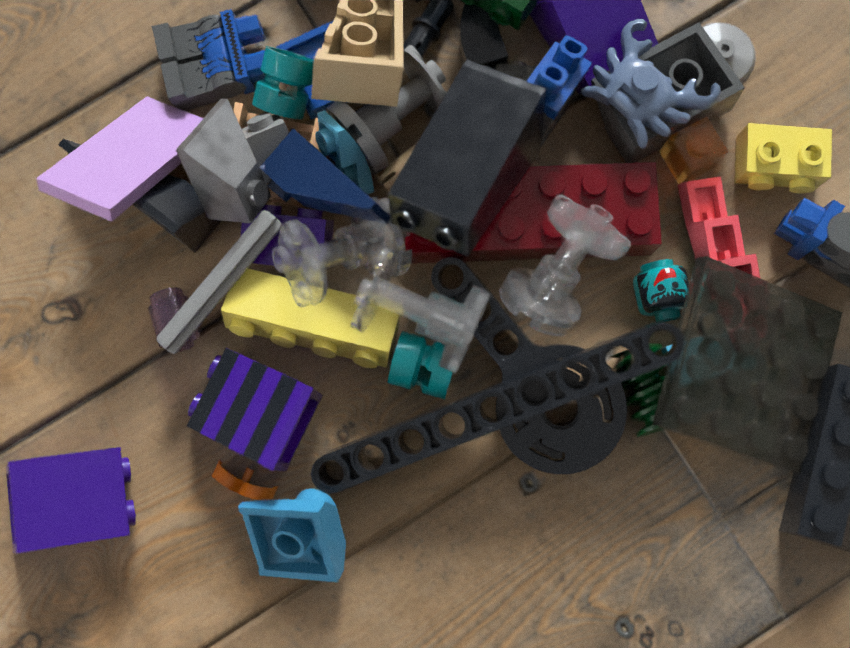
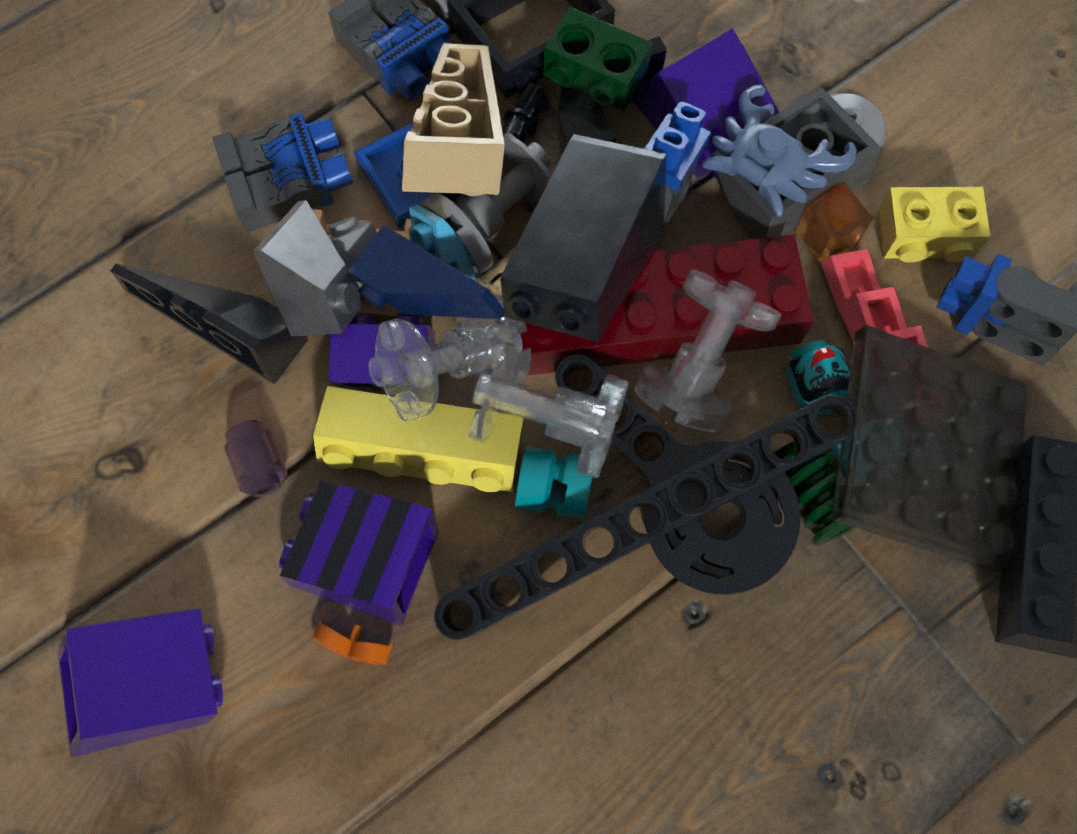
camera: 10 degrees left, 10 degrees down
lavender tile [36,97,203,222] -> none
light grey axle [156,210,282,354] -> none
dark azure slope [238,489,346,582] -> none
teal wheel [252,46,314,120] -> none

